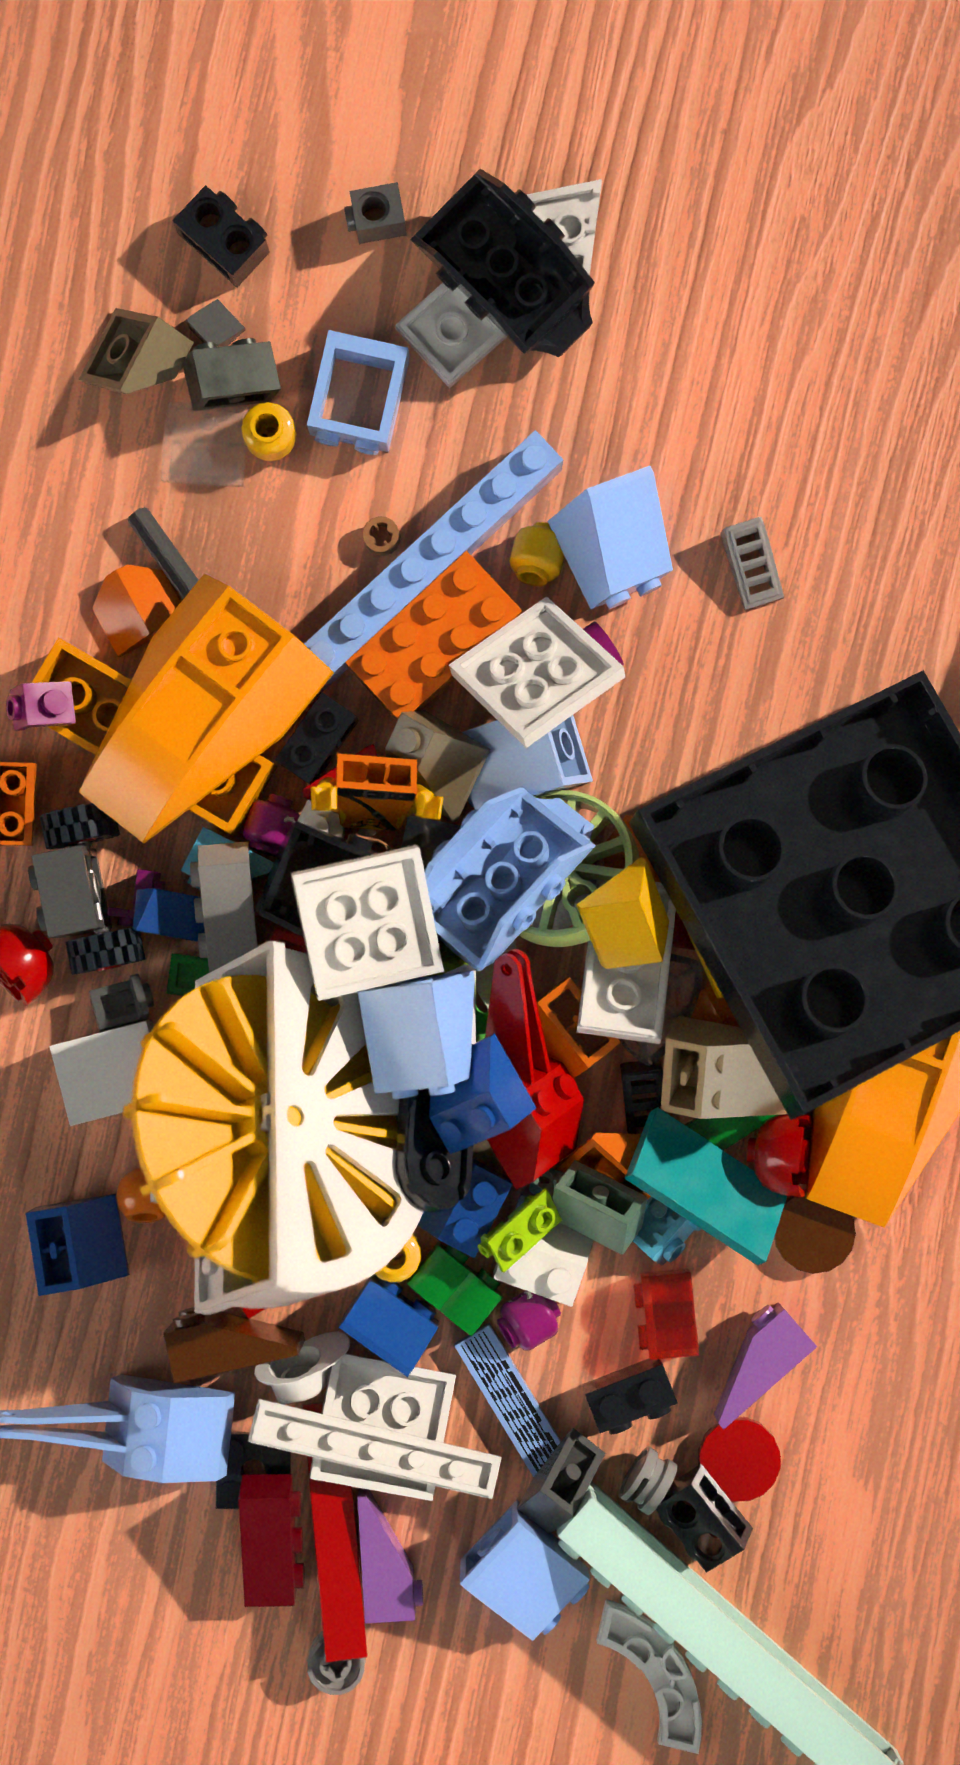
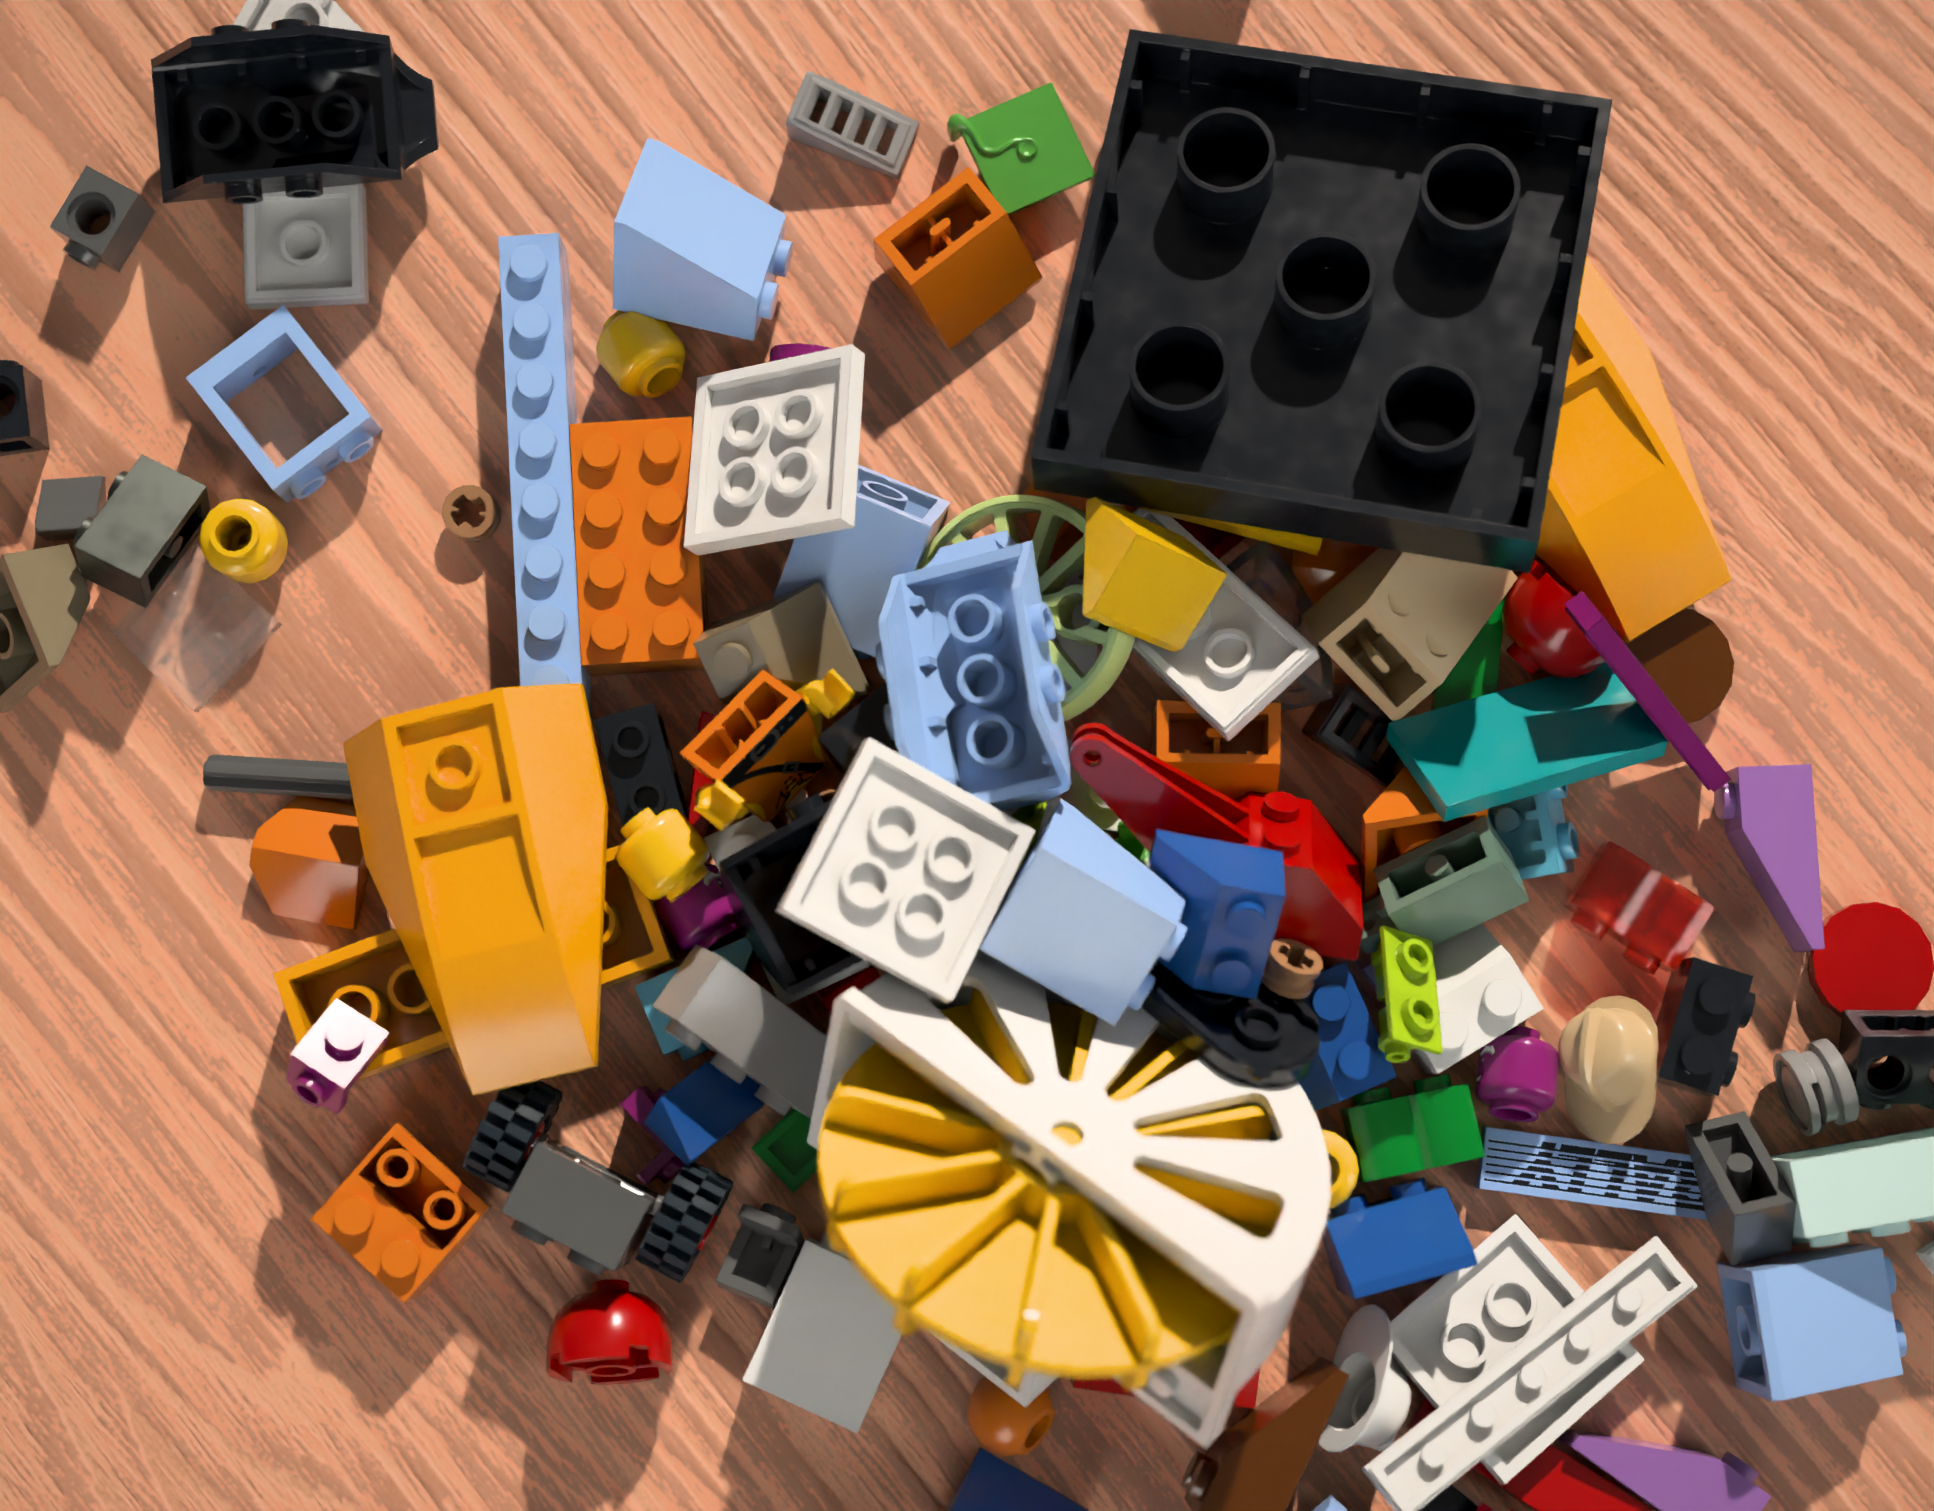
camera: 55 degrees left, 5 degrees down
none -> yellow head [616,807,710,903]
none -> orange slope [873,166,1042,351]
none -> bright green hat [947,82,1096,216]
none -> medium nougat bush [1261,938,1323,999]
none -> tan piece [1558,995,1659,1145]
none -> magenta tile [1564,591,1731,792]

